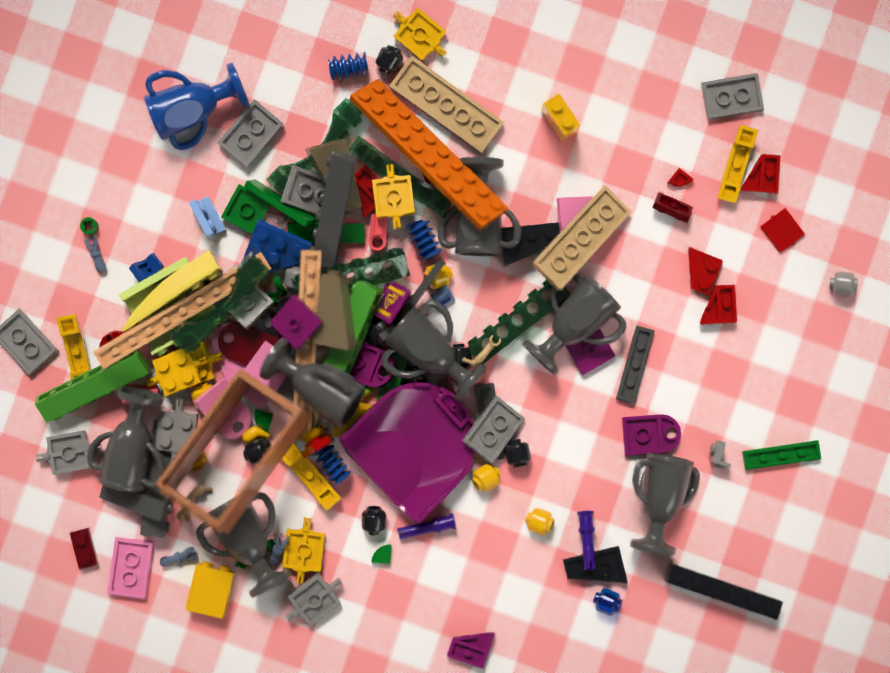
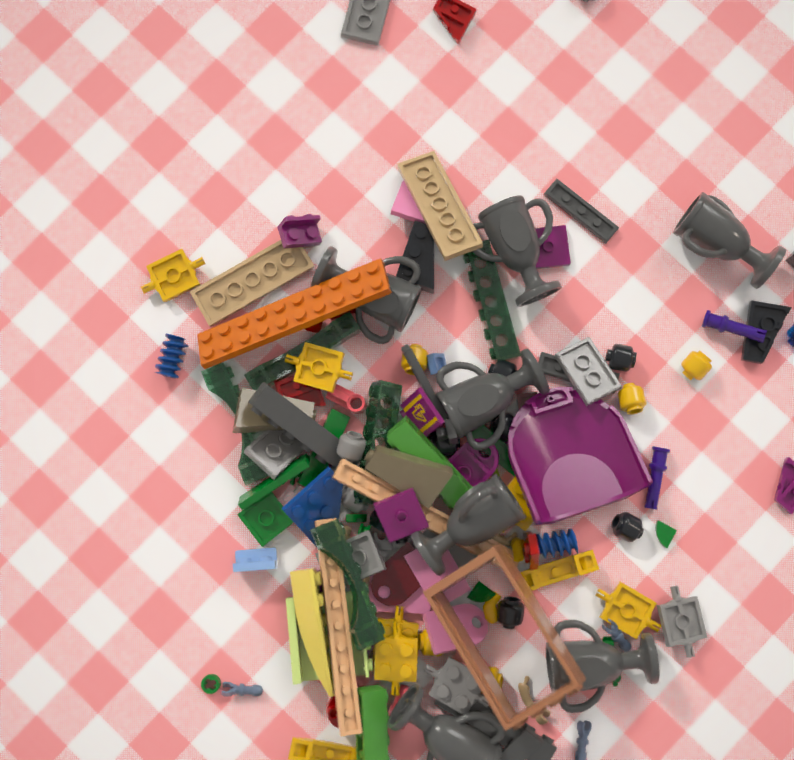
camera: 60 degrees left, 5 degrees down
blue bracket [129,253,164,282] -> none
blue piece [144,62,250,150] -> none
yellow brick [185,561,236,619] -> none
light grey plate [217,99,284,168] -> none
black head [375,45,403,75] -> none
blue piece [406,220,442,262] -> none
tan piece [462,335,501,369] -> none
yellow brick [541,93,581,142] -> none
magenta tile [622,414,681,456] -> none
dark red plate [652,191,693,223] -> none
red tile [667,167,694,187] -> none
red wing [687,246,724,296] -> none
red wing [699,284,737,325] -> none
light grey bracket [709,440,732,470] -> none
yellow slope [717,124,759,204] -> none
green tile [742,440,822,470] -> none
red piece [760,207,805,253] -> none
none -> magenta bracket [277,214,322,249]
none -> light grey head [336,431,366,463]

